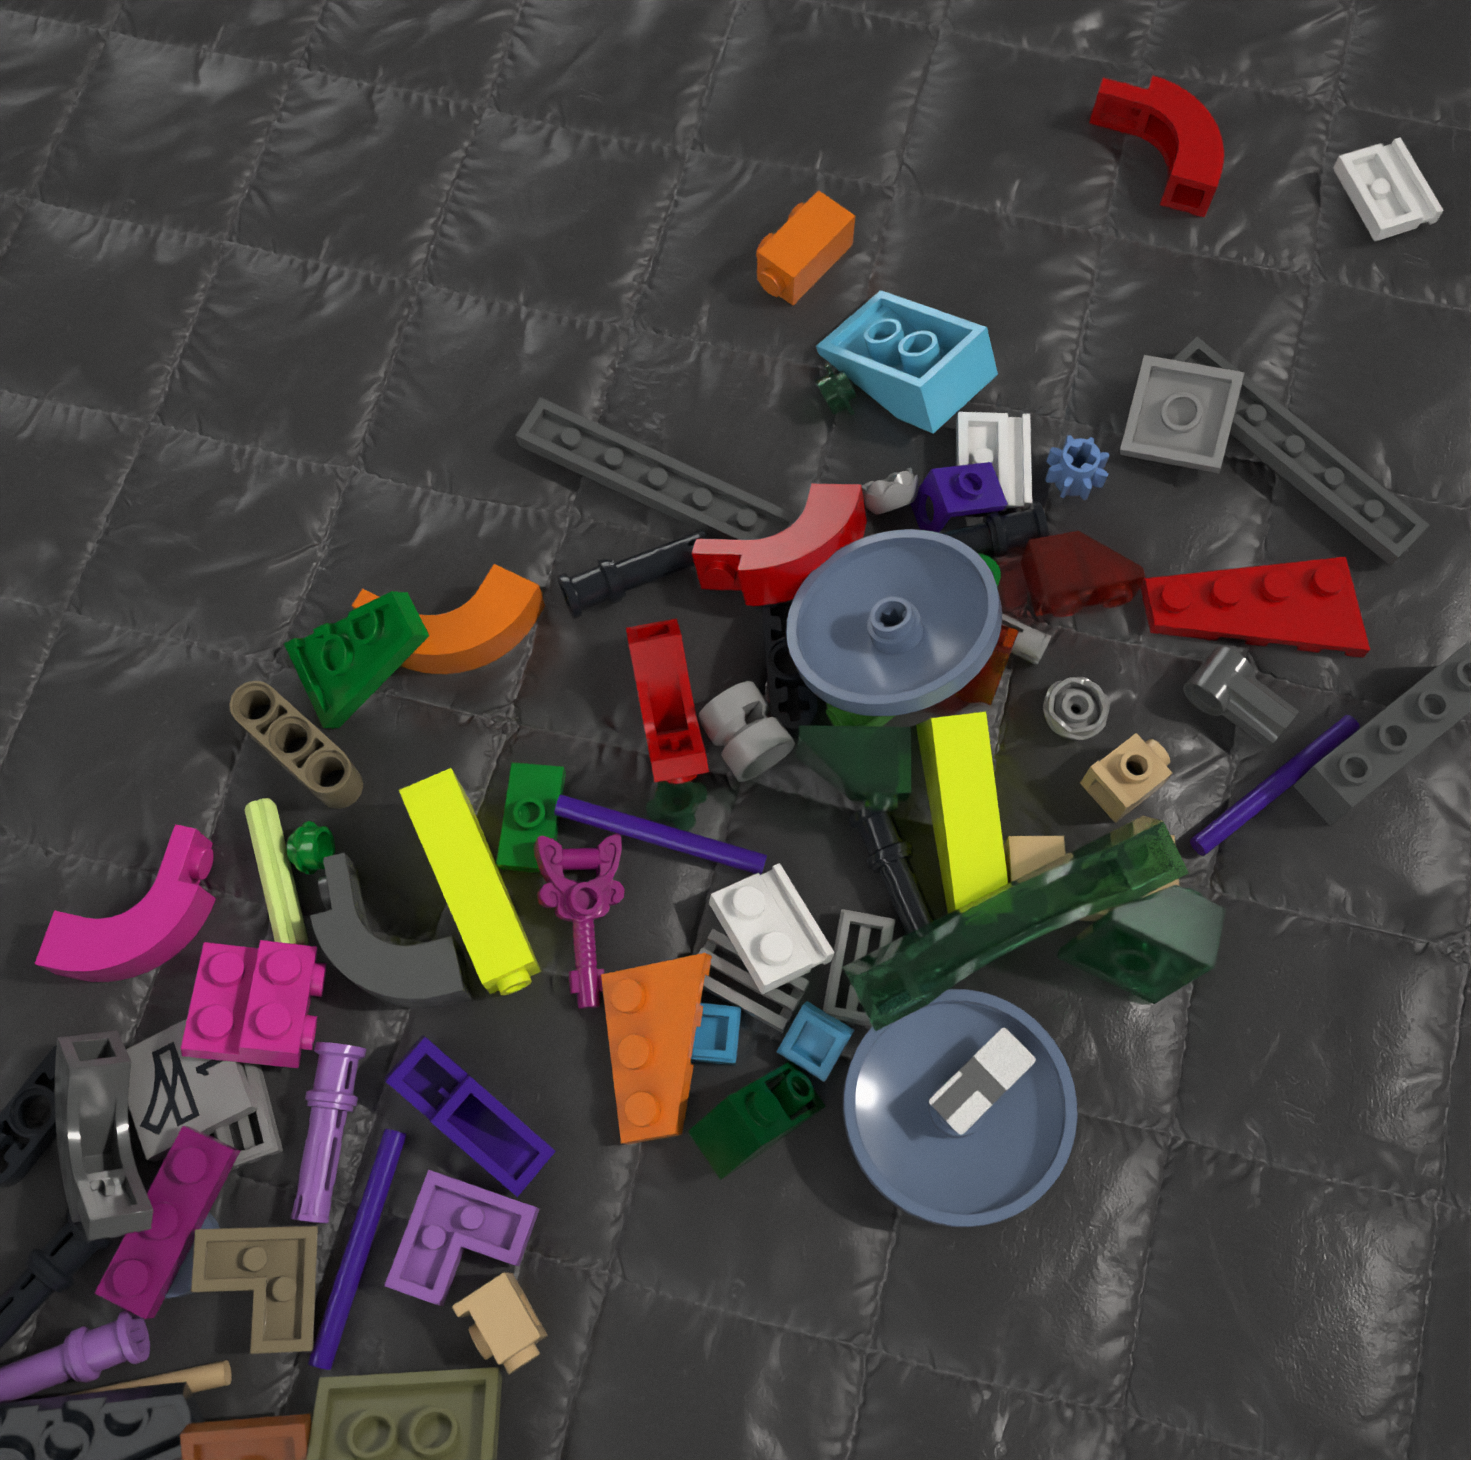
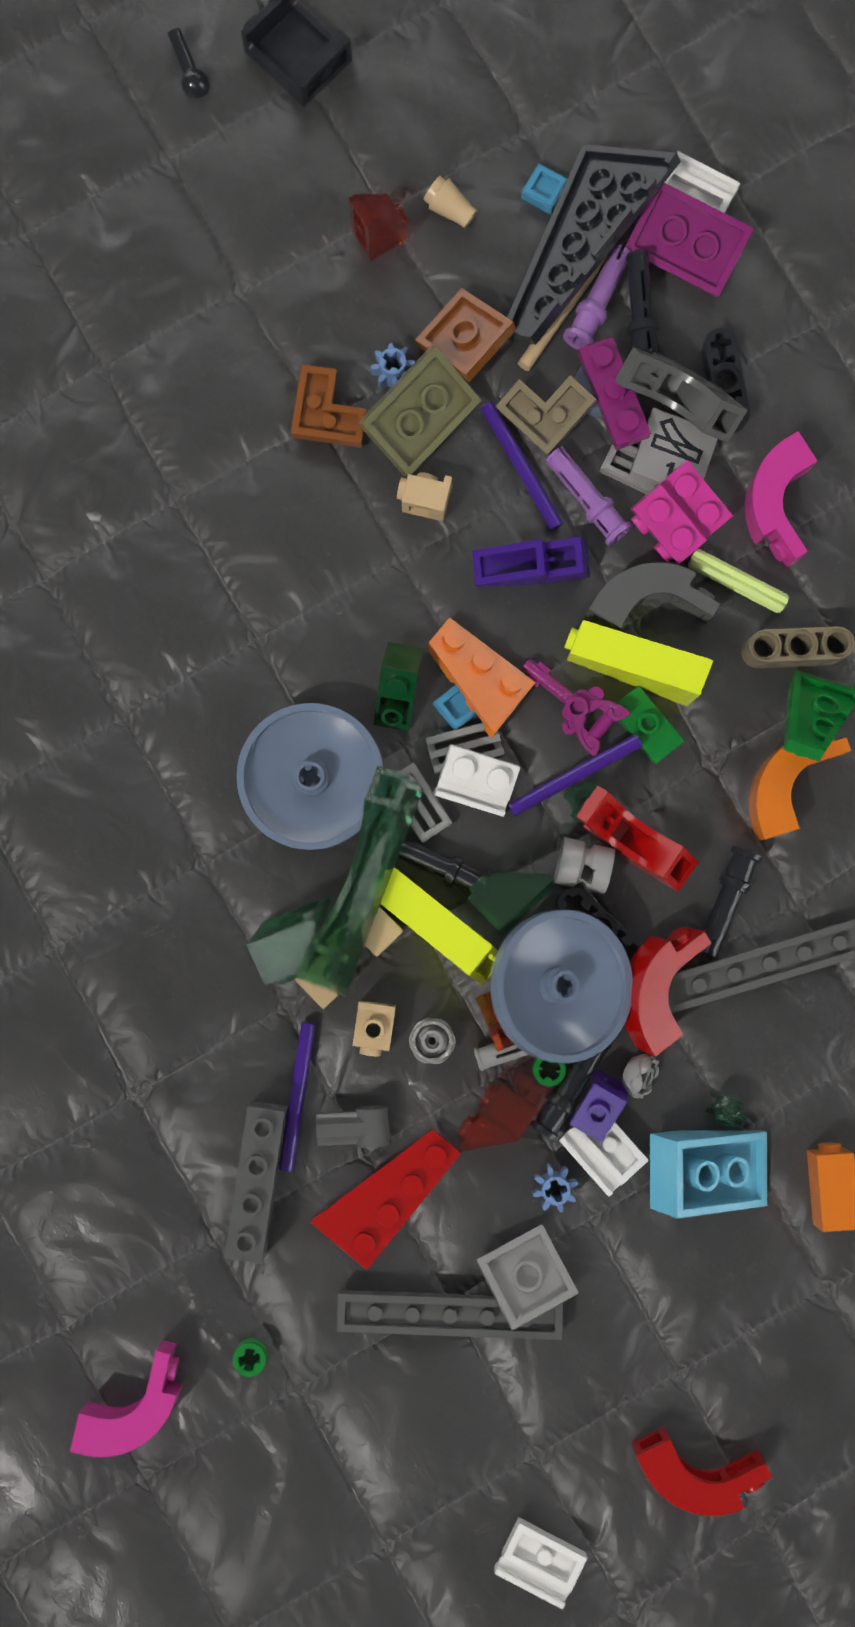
camera: 135 degrees right, 15 degrees up
green plate [287,821,335,875] -> none
medium lavender plate [384,1170,540,1306] -> none
dark azure tile [776,1001,855,1082] -> none
clear sticker [929,1028,1036,1135] -> none

